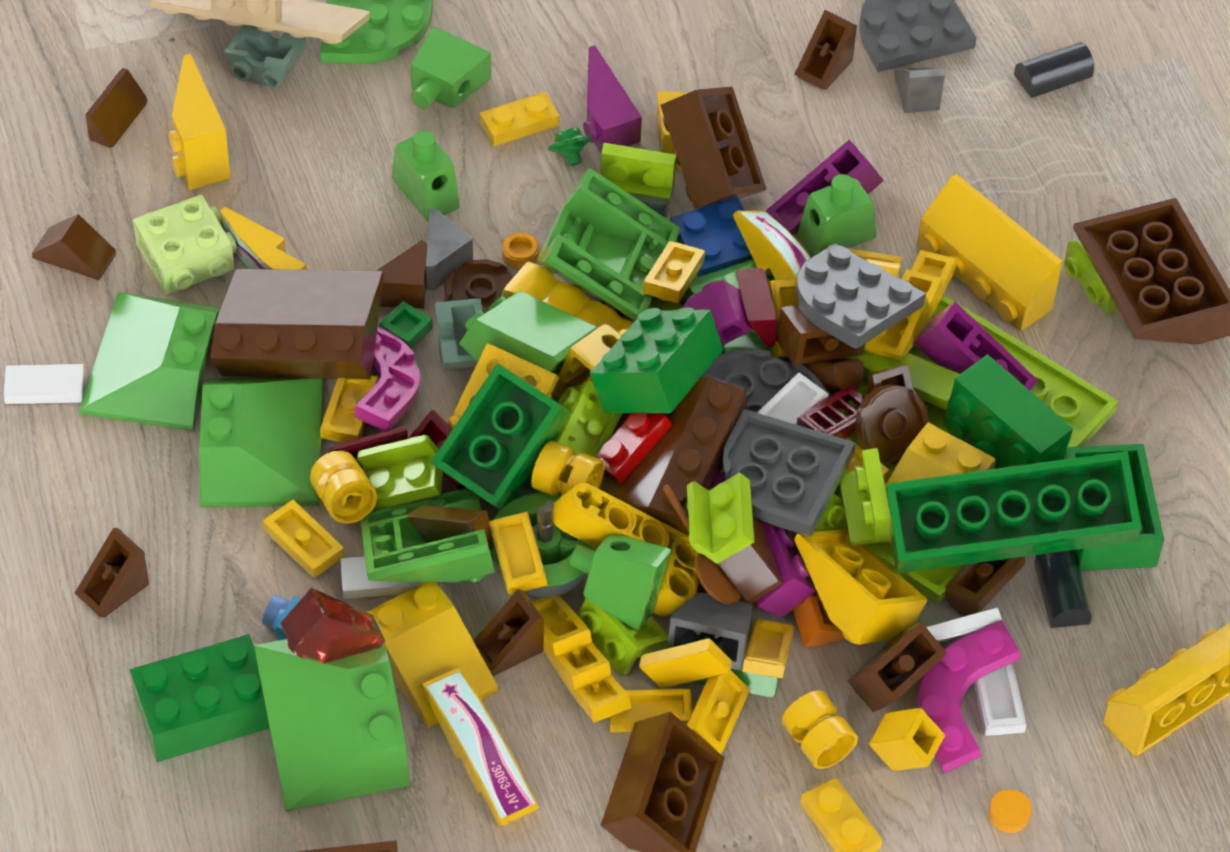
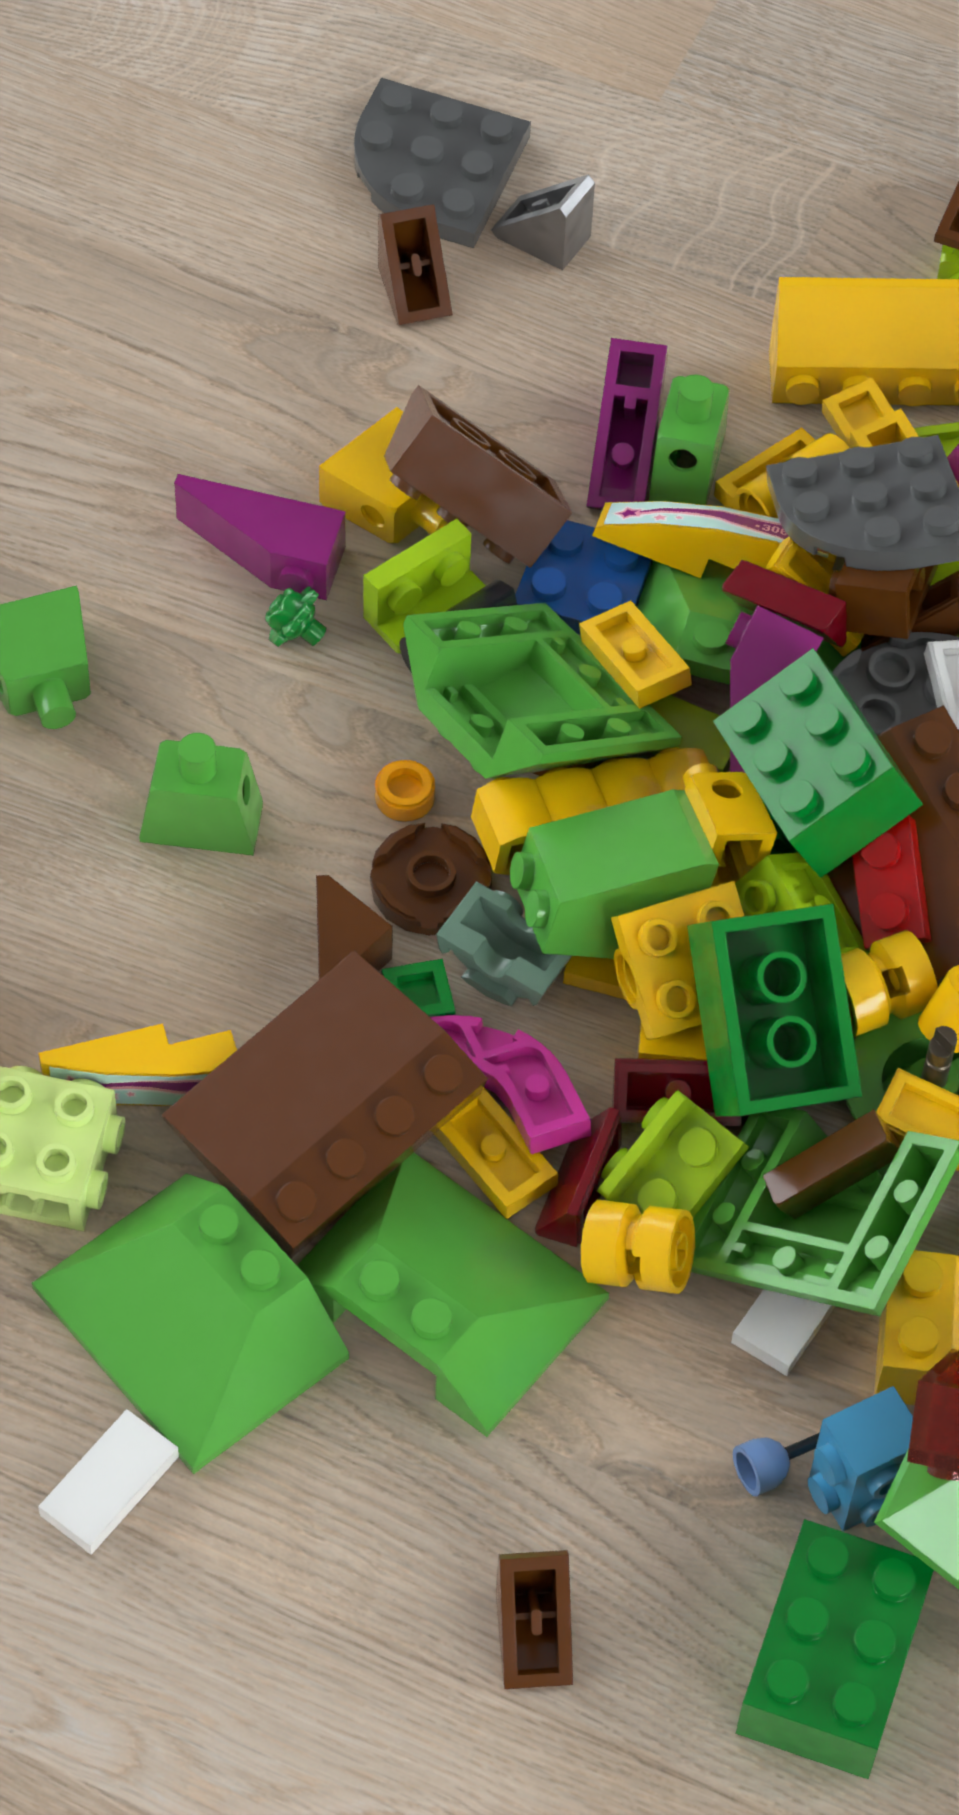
camera: 50 degrees left, 5 degrees up
yellow plate [262,500,345,578] -> none
flat silver slope [426,209,473,291] -> none
yellow plate [479,92,560,146] -> none
black brick [1014,42,1094,98] -> none

